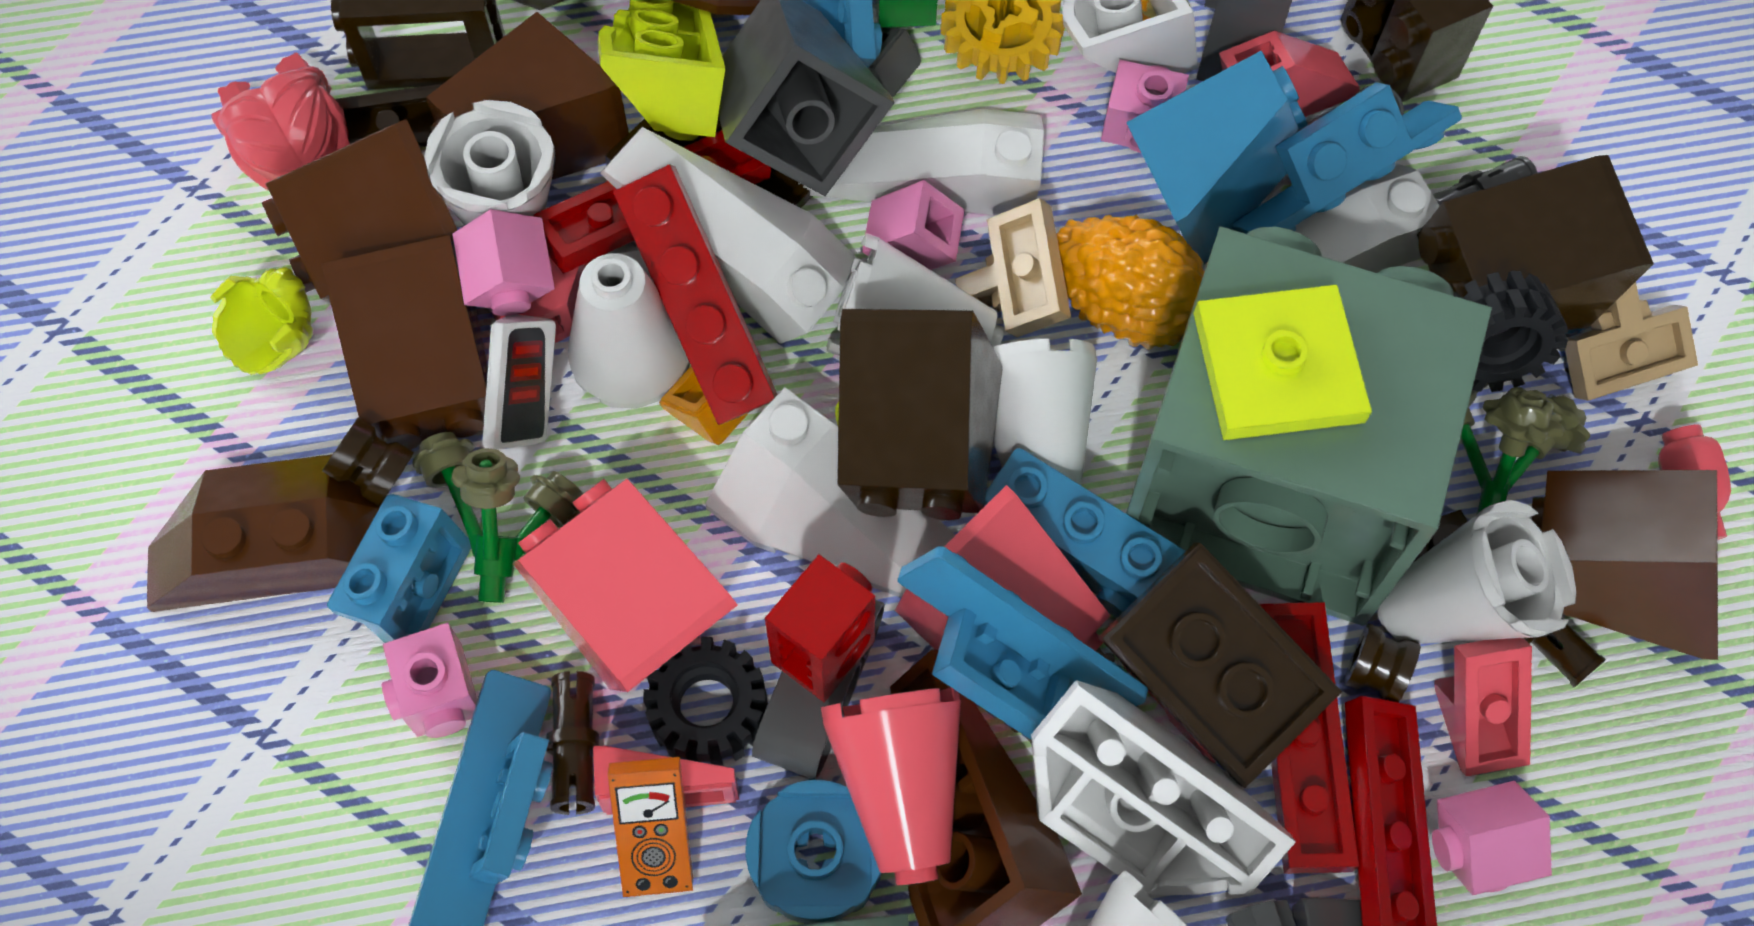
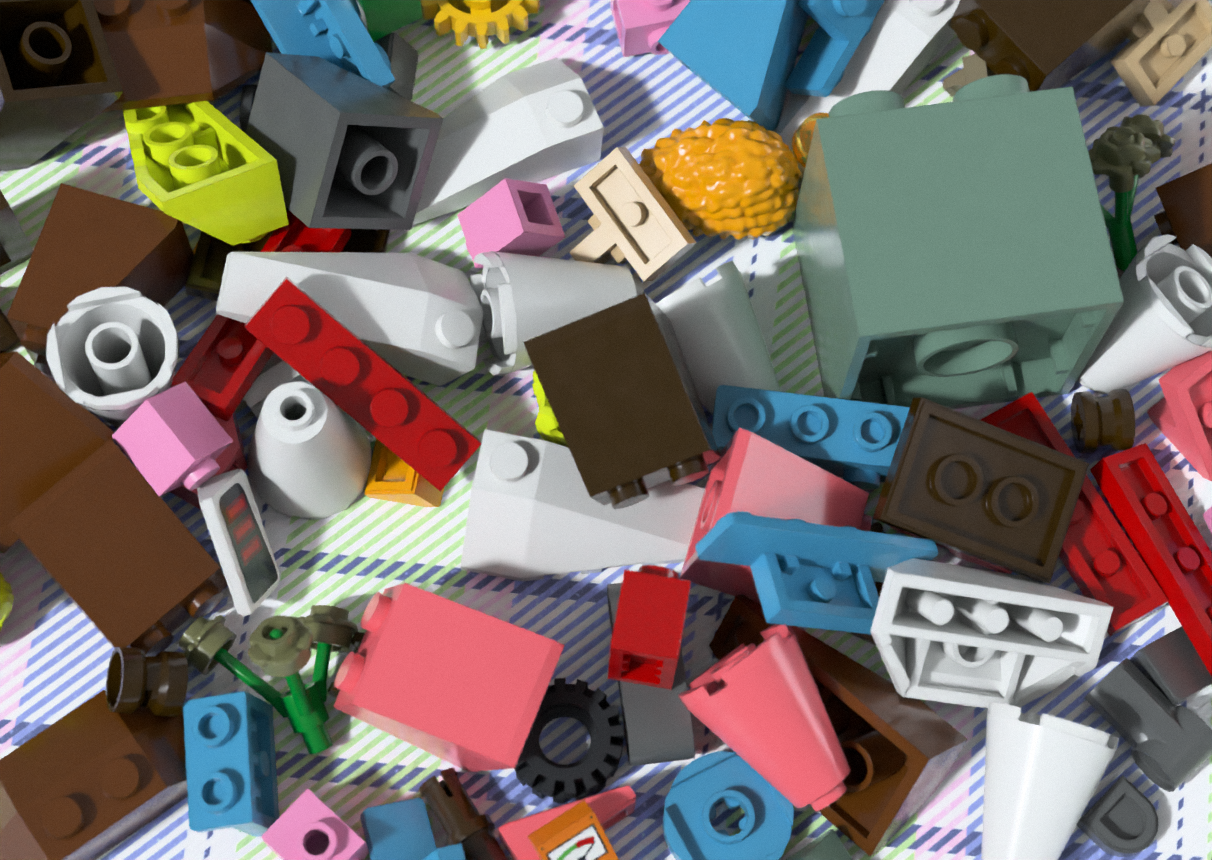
camera: 30 degrees left, 5 degrees up
neon yellow plate [1193,285,1372,441] -> none
black tyre [1454,271,1568,392] -> none

